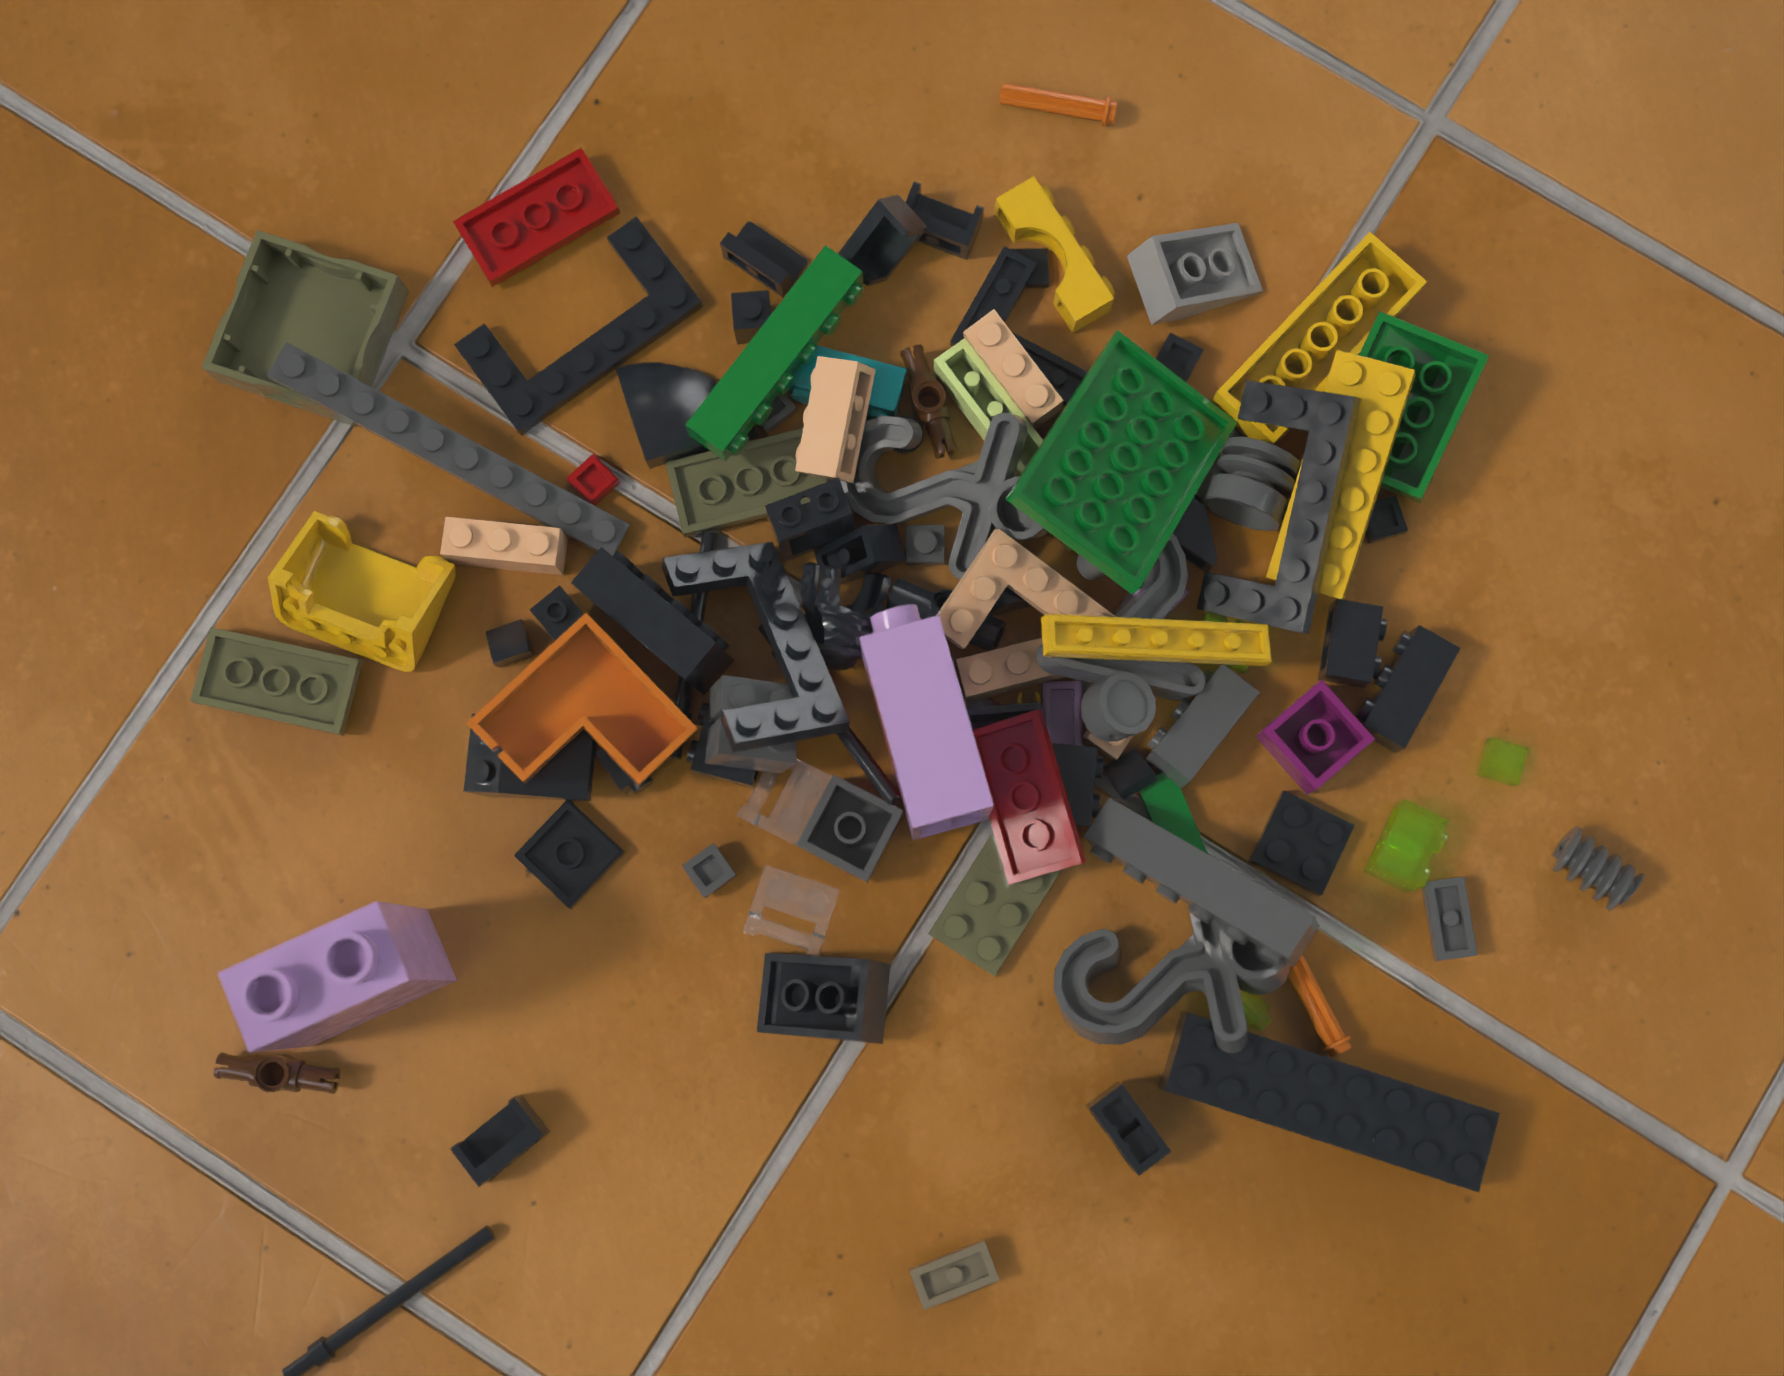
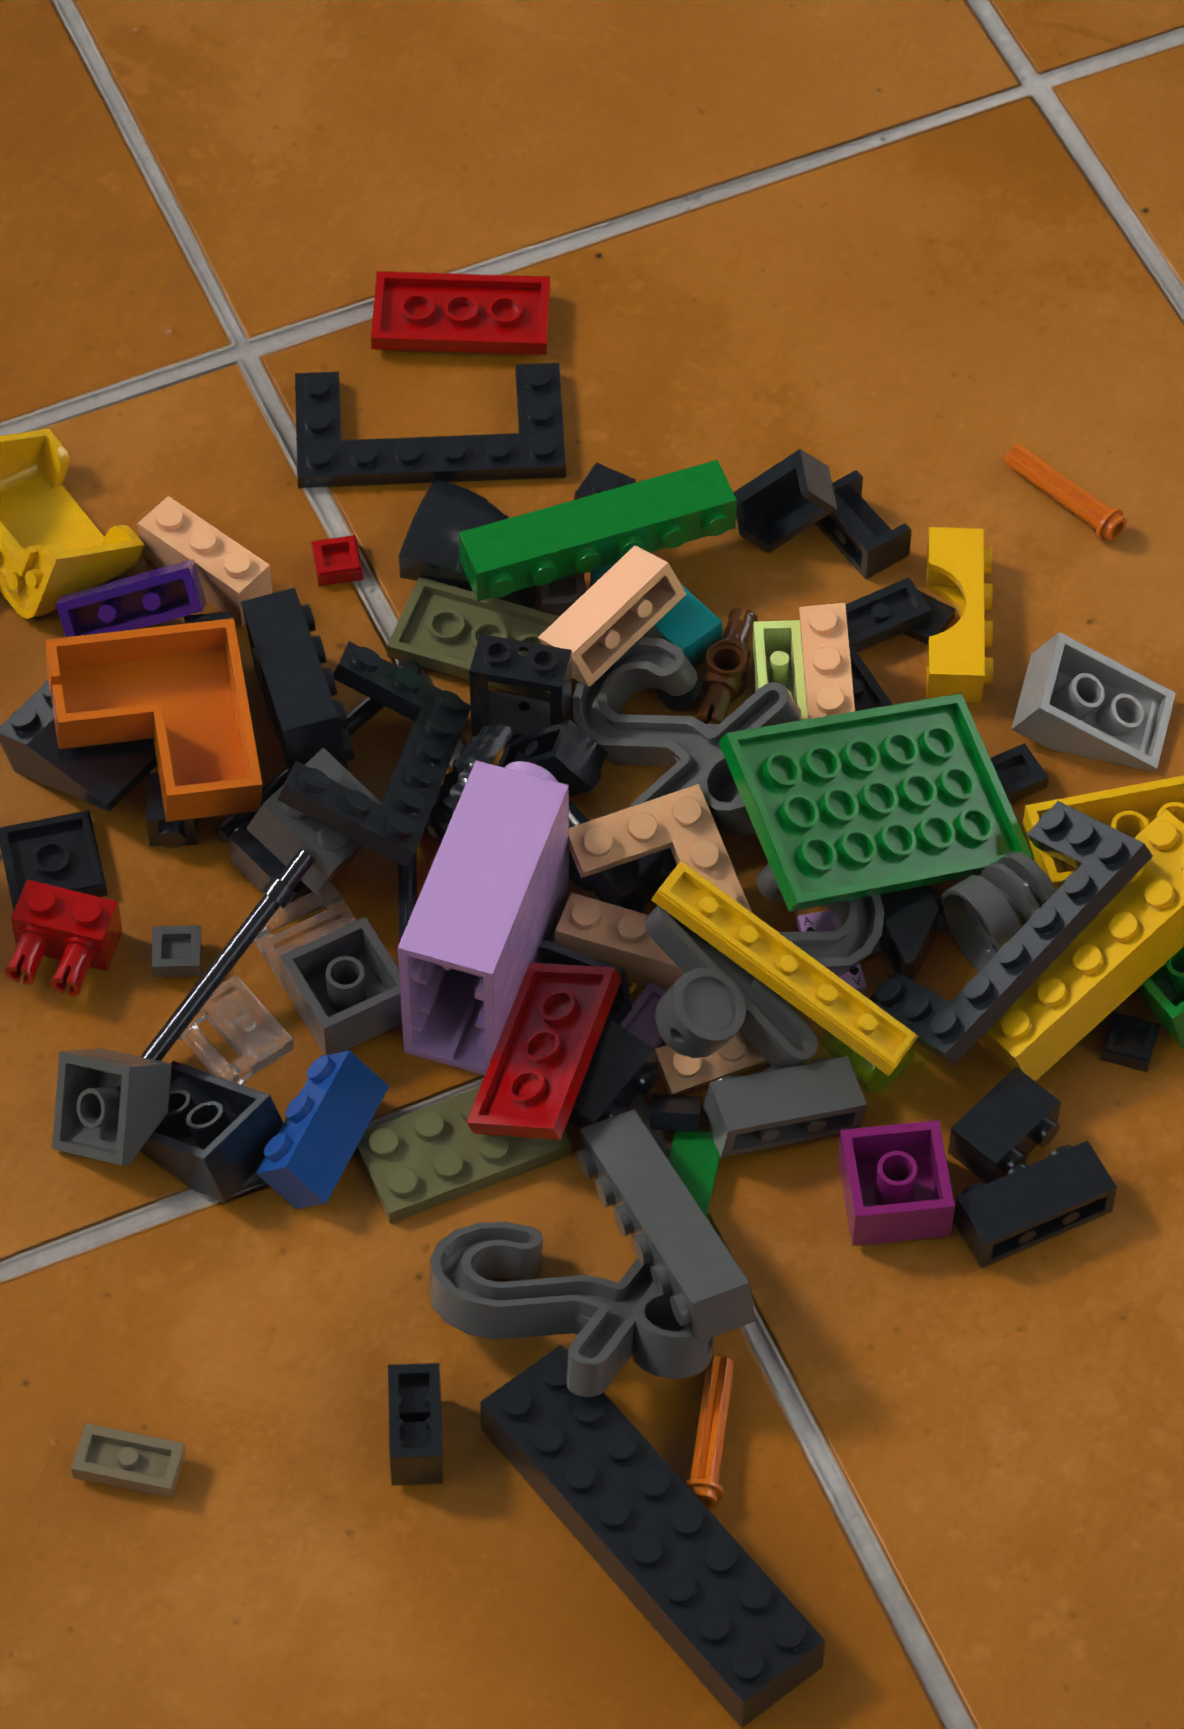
camera: 30 degrees right, 25 degrees down
olive tile [202,230,409,427] -> none
dark grey plate [267,342,630,556] -> none
black panel [720,221,808,298] -> none
dark grey plate [906,525,944,566] -> none
clear neon green plate [1240,991,1273,1031] -> none
black plate [1248,790,1355,896] -> none
clear neon green brick [1363,799,1449,893] -> none
dark grey plate [1421,877,1478,961] -> none
clear neon green plate [1477,737,1529,787] -> none
dark grey piece [1552,826,1645,911] -> none
none -> red brick [5,879,123,996]
none -> dark grey slope [52,1048,172,1166]
none -> dark purple brick [56,559,207,637]
none -> black bar [140,848,316,1061]
none -> blue brick [256,1050,389,1209]

